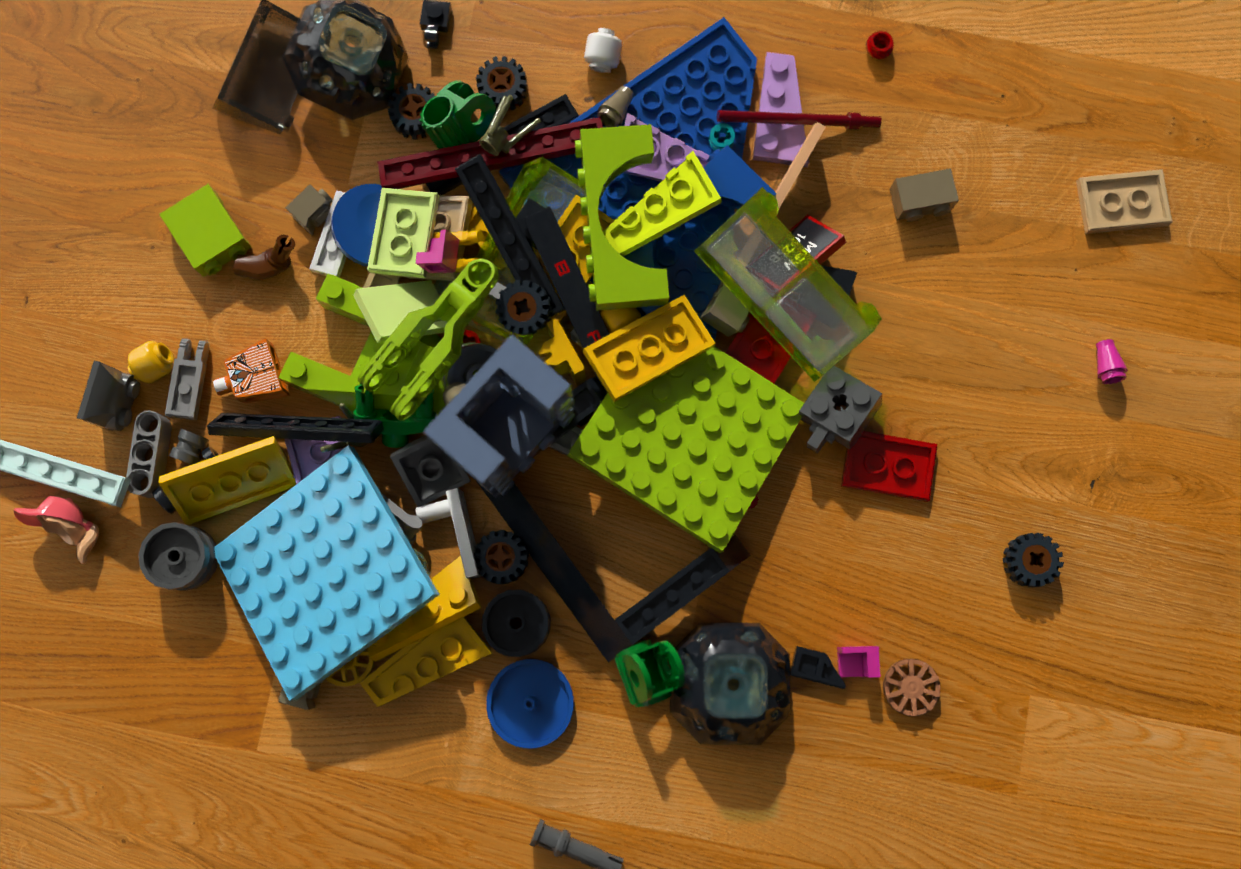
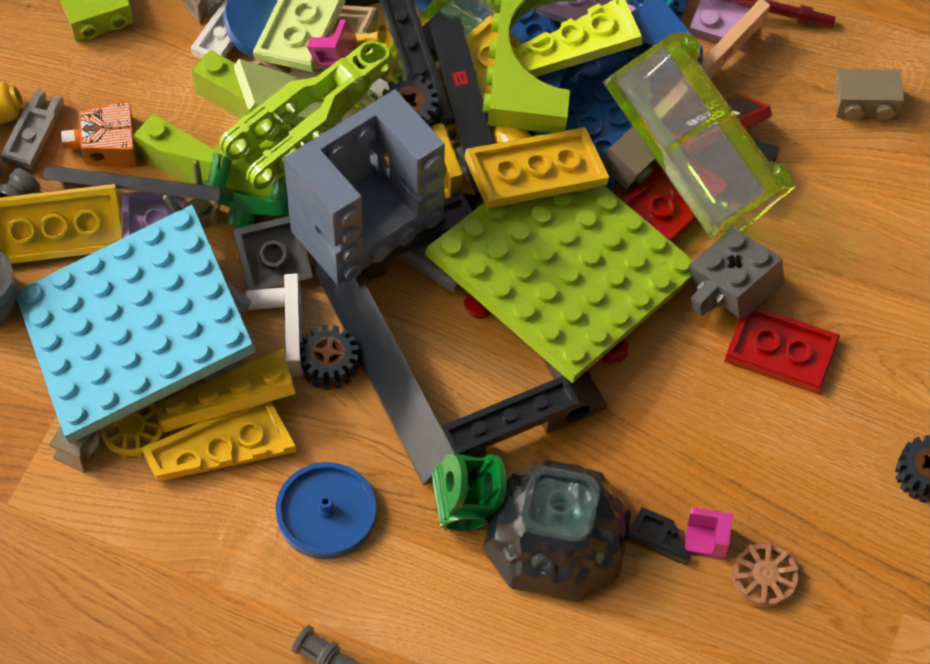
camera: 10 degrees right, 20 degrees down
reddish brown arm [233,234,295,280] -> none
black wheel [482,590,551,657] -> none

